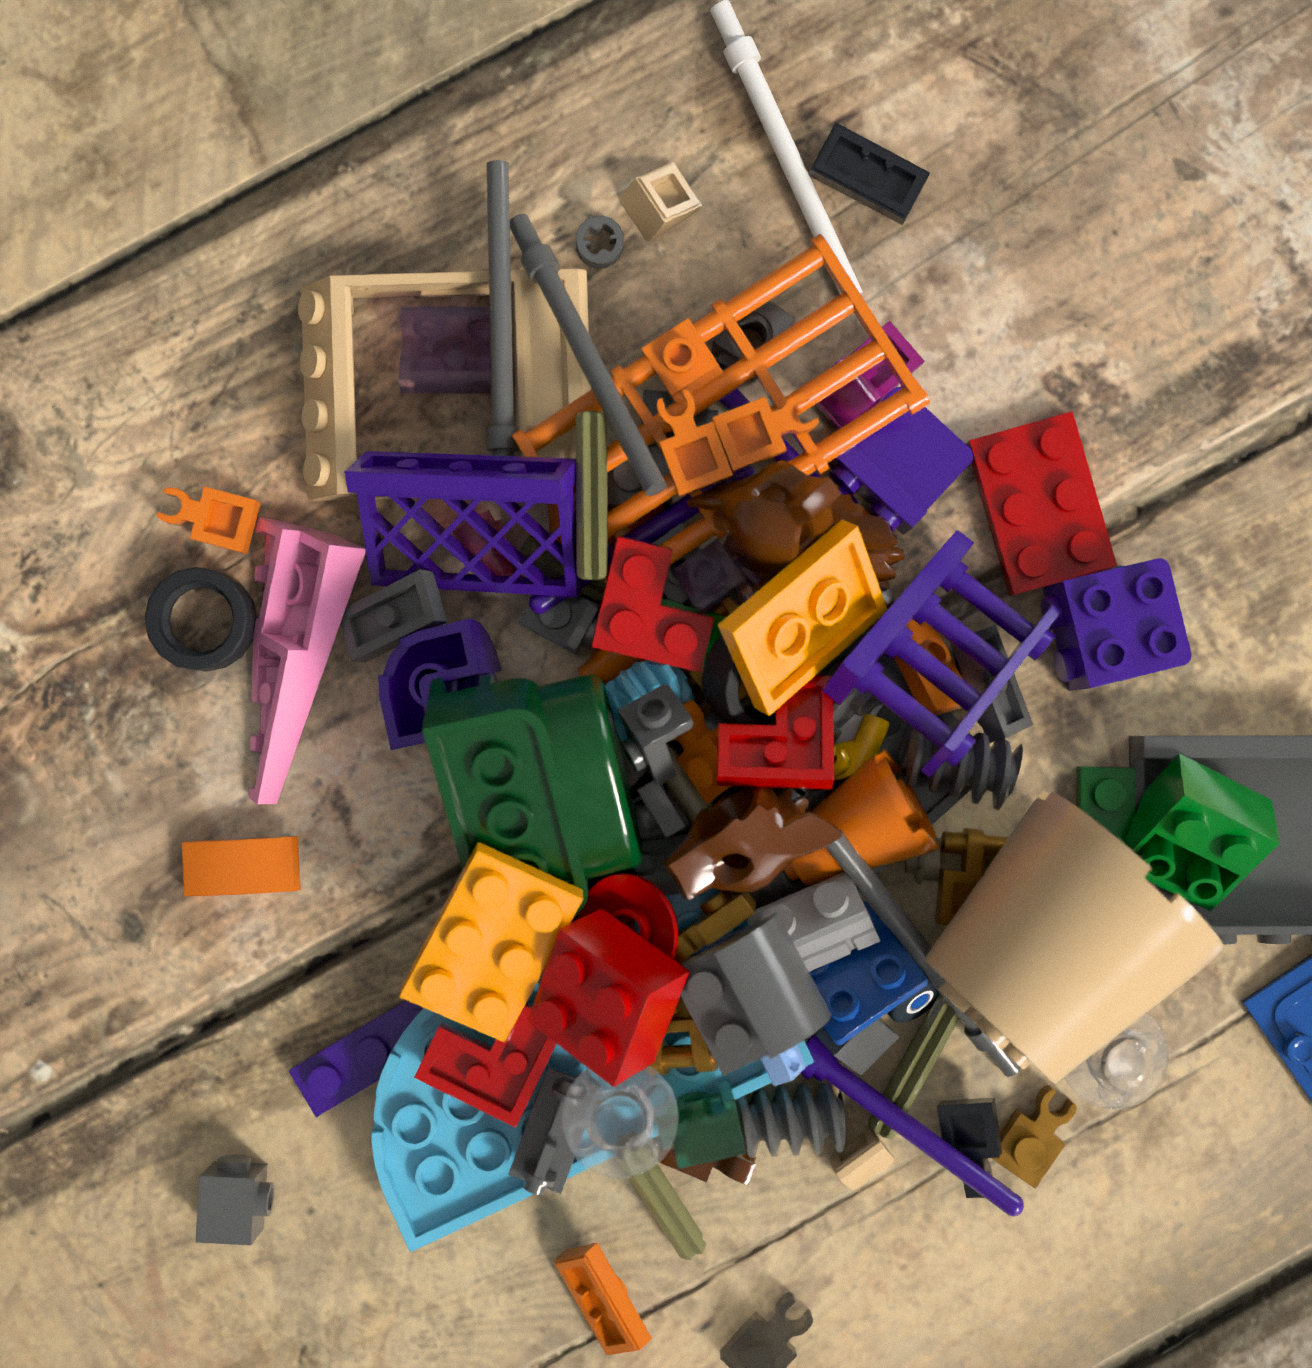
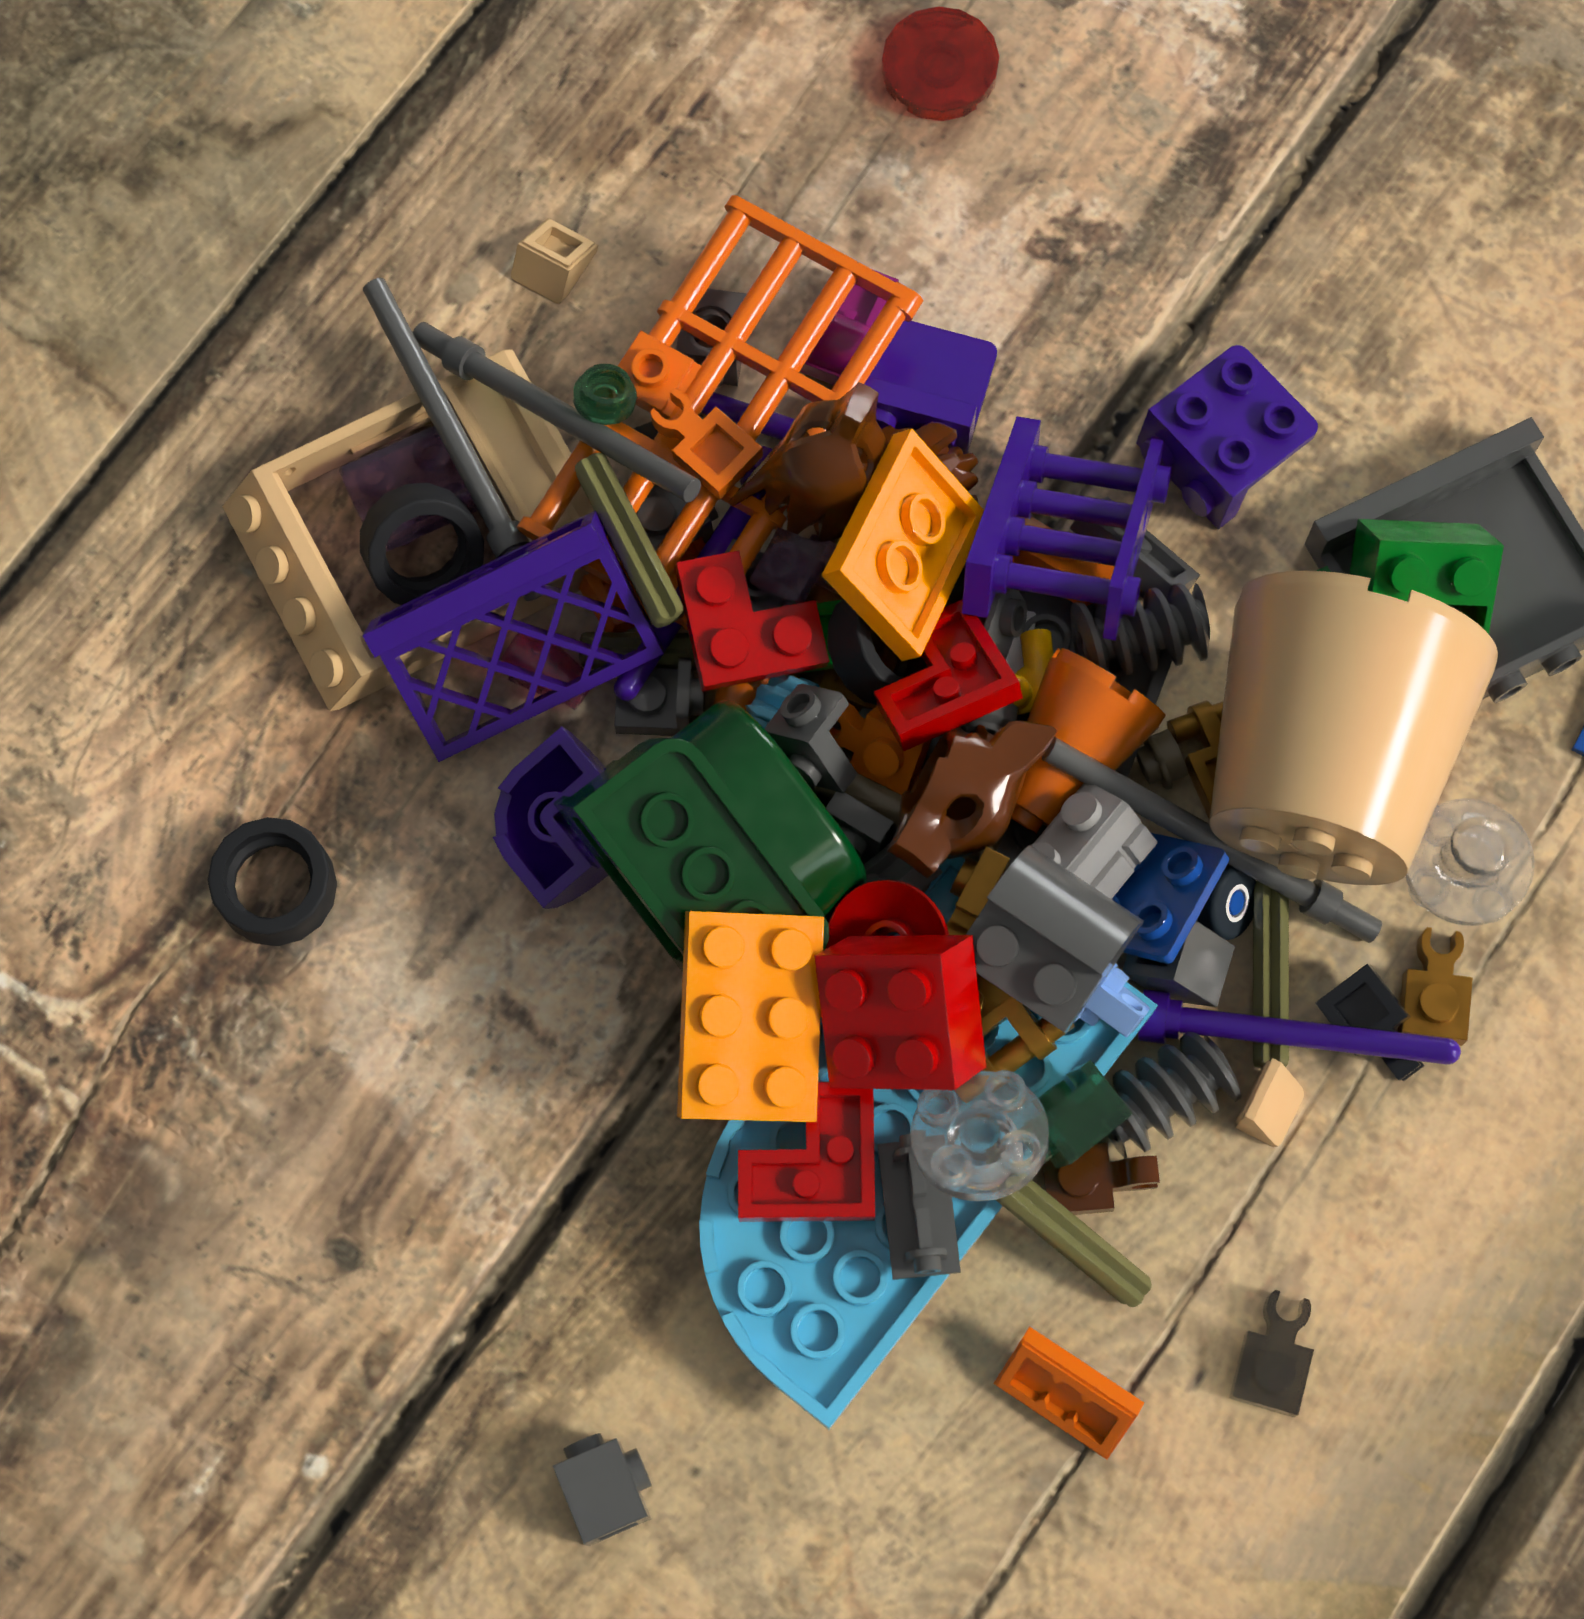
camera: 20 degrees left, 15 degrees down
orange plate [157,486,261,554] -> none
orange slope [182,836,301,896] -> none
bright pink wedge [249,517,366,804] -> none
dark purple plate [289,1000,424,1117] -> none
dark grey plate [340,569,448,663] -> none
dark grey bush [576,215,624,268] -> none
white bar [710,0,863,294] -> none
orange plate [712,393,819,473] -> none
black plate [809,122,930,225] -> none
red plate [966,411,1117,597] -> none
none -> black tyre [360,483,484,605]
none -> clear green plate [573,364,637,425]
none -> clear red tile [882,6,1000,121]

